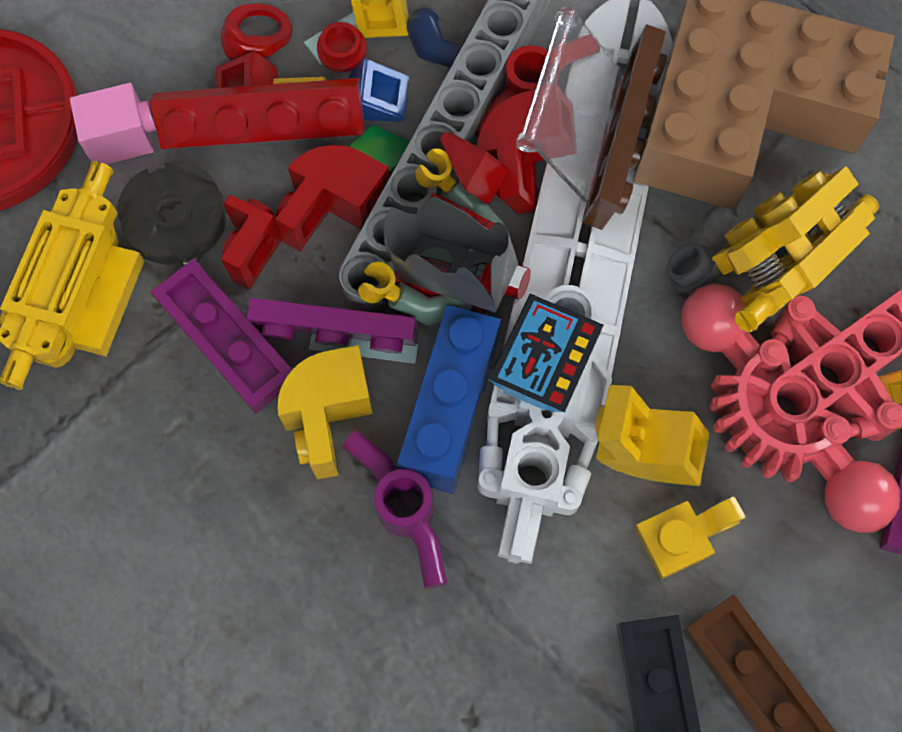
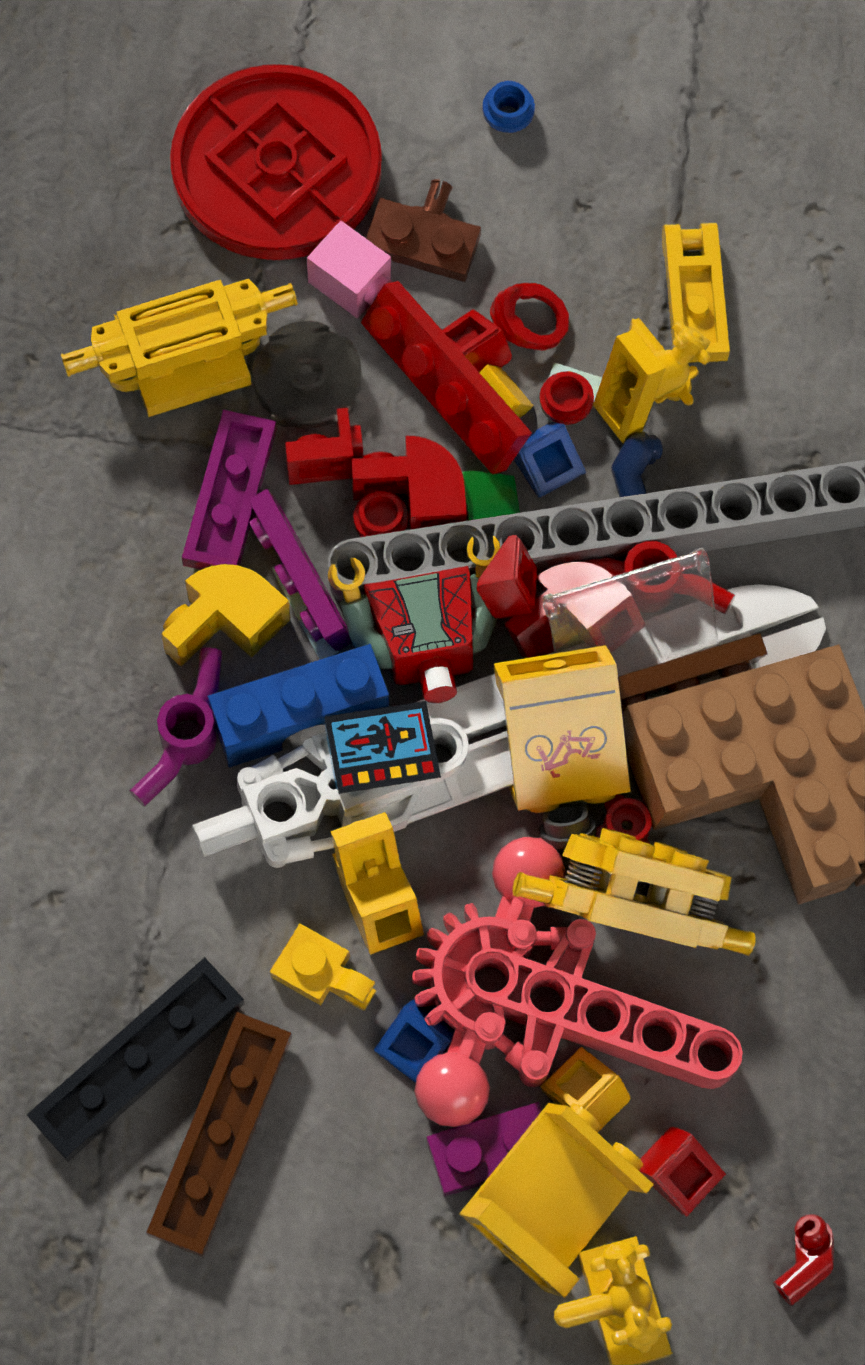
camera: 50 degrees right, 0 degrees up
dark grey piece [384,196,518,312] -> none
none -> red plate [354,491,408,537]
none -> copper plate [366,179,481,282]
none -> blue slope [374,999,454,1083]
none -> yellow panel [494,645,631,813]
none -> red plate [595,794,652,844]

